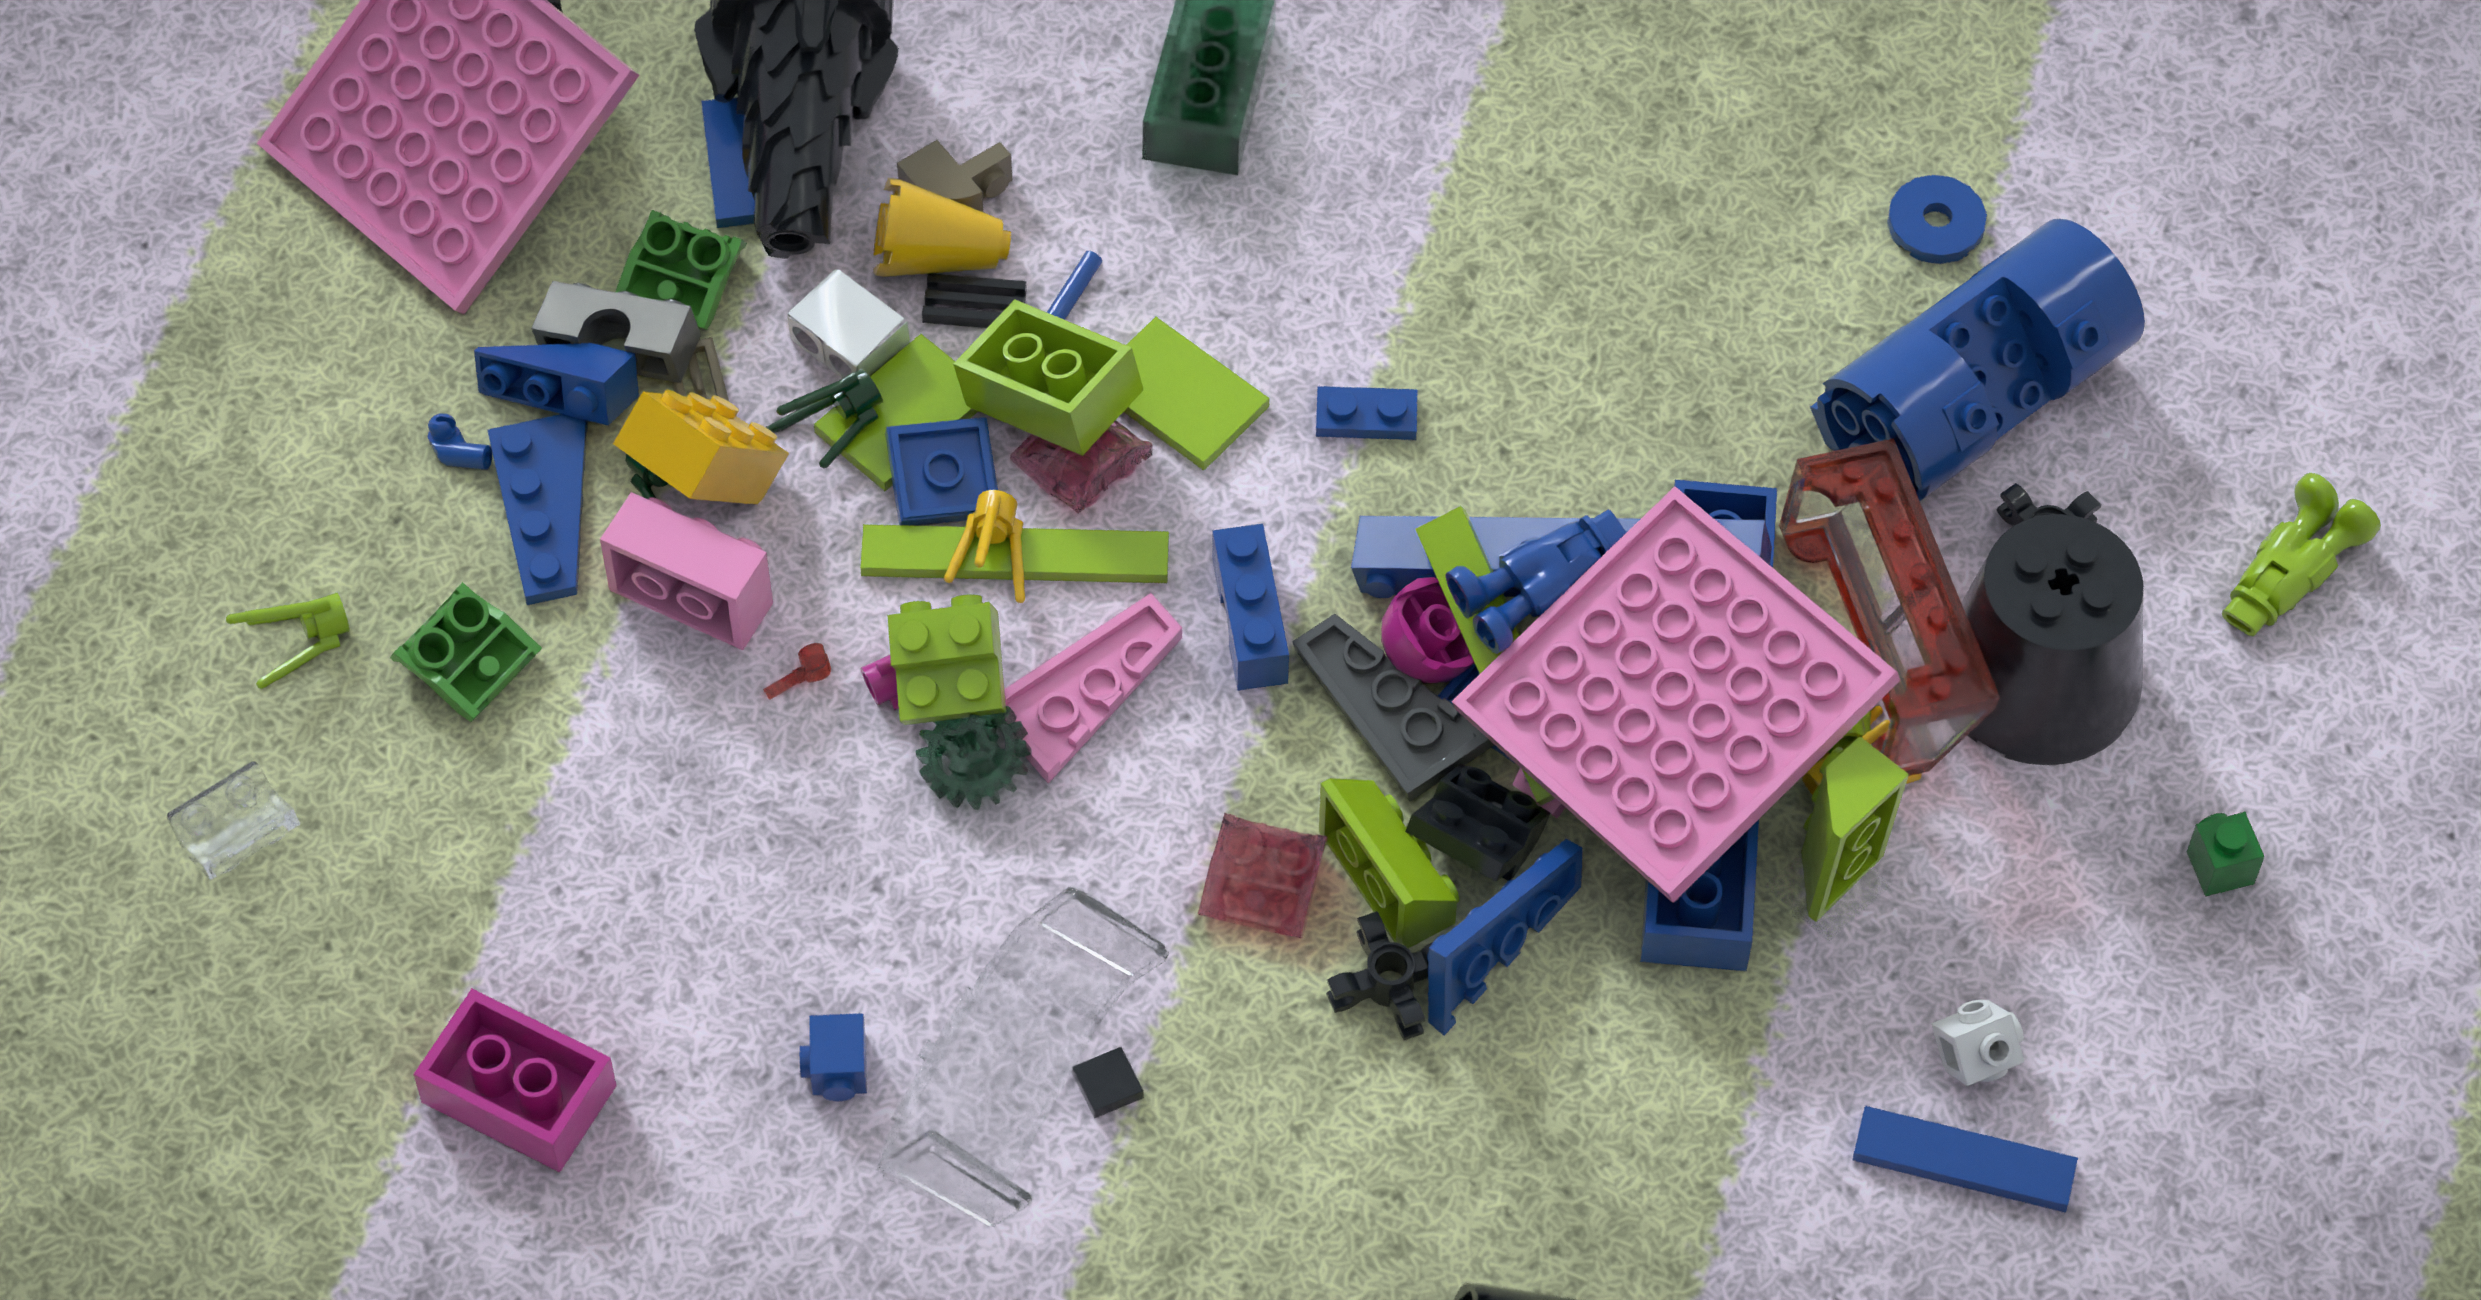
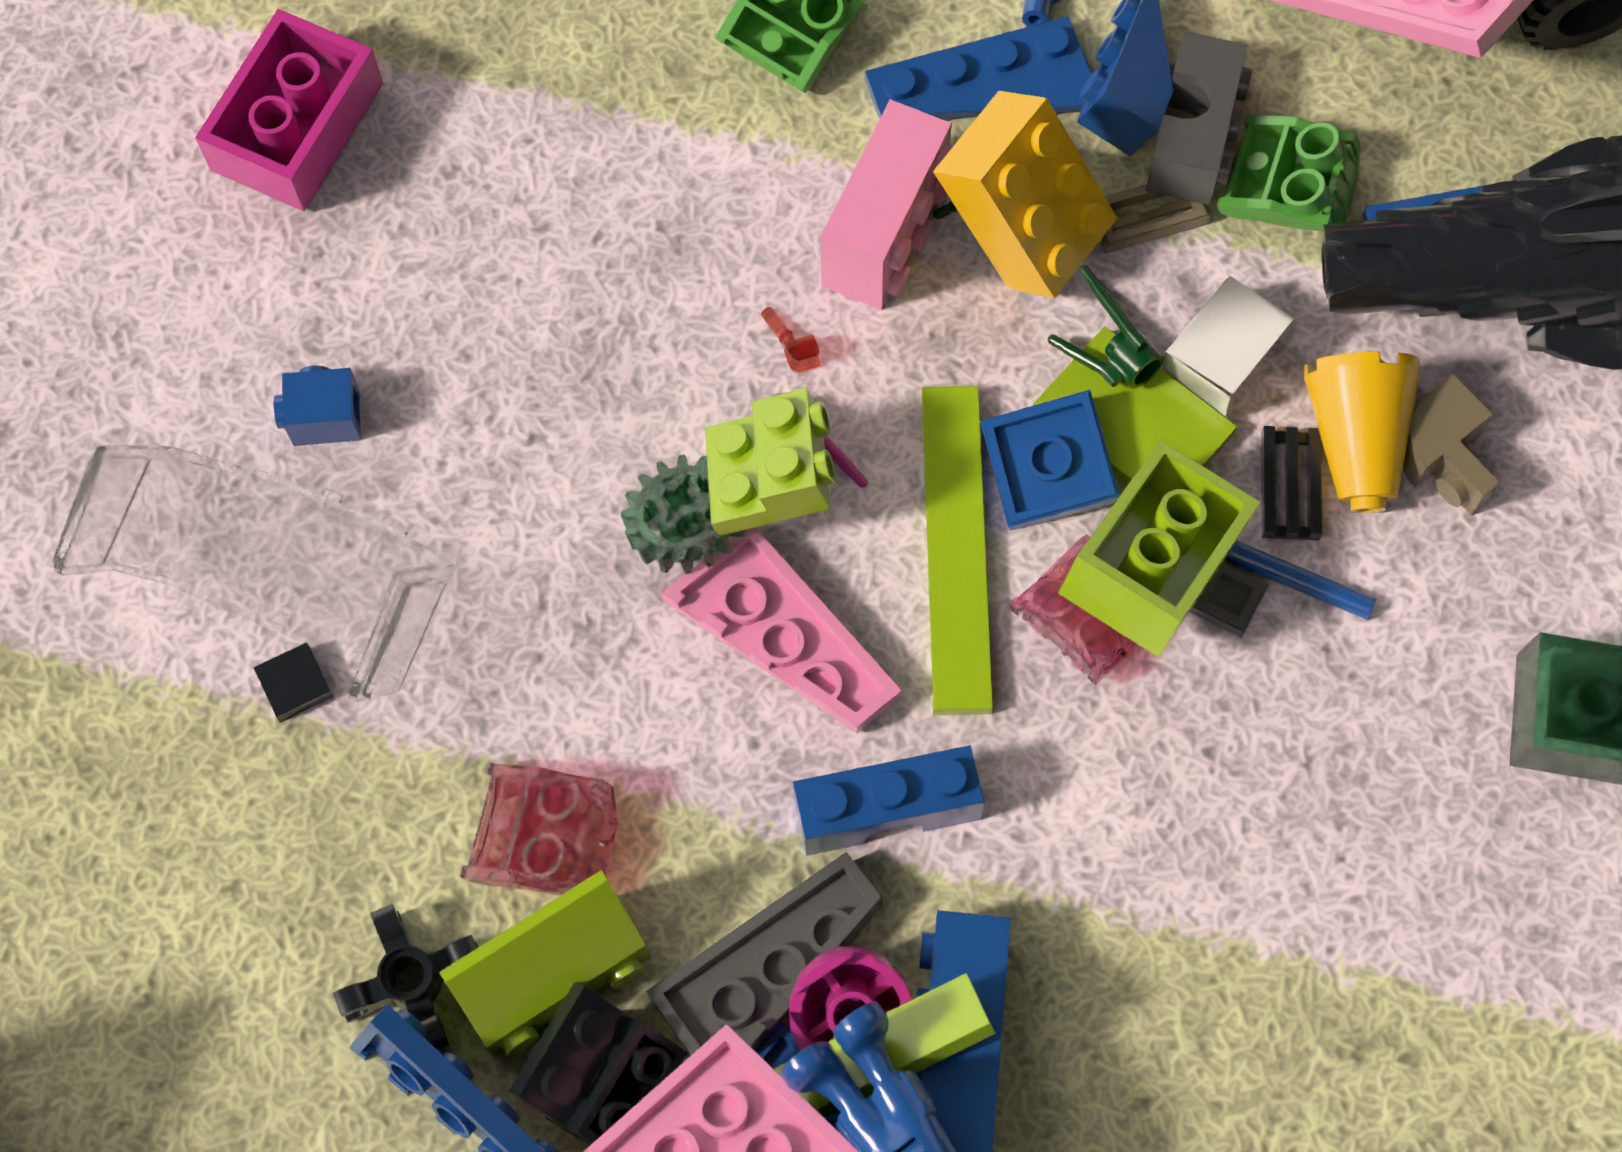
camera: 90 degrees right, 10 degrees up
yellow plant [944,490,1025,603] -> none
lime tile [1124,317,1269,471] -> none
blue plate [1316,386,1418,440] -> none

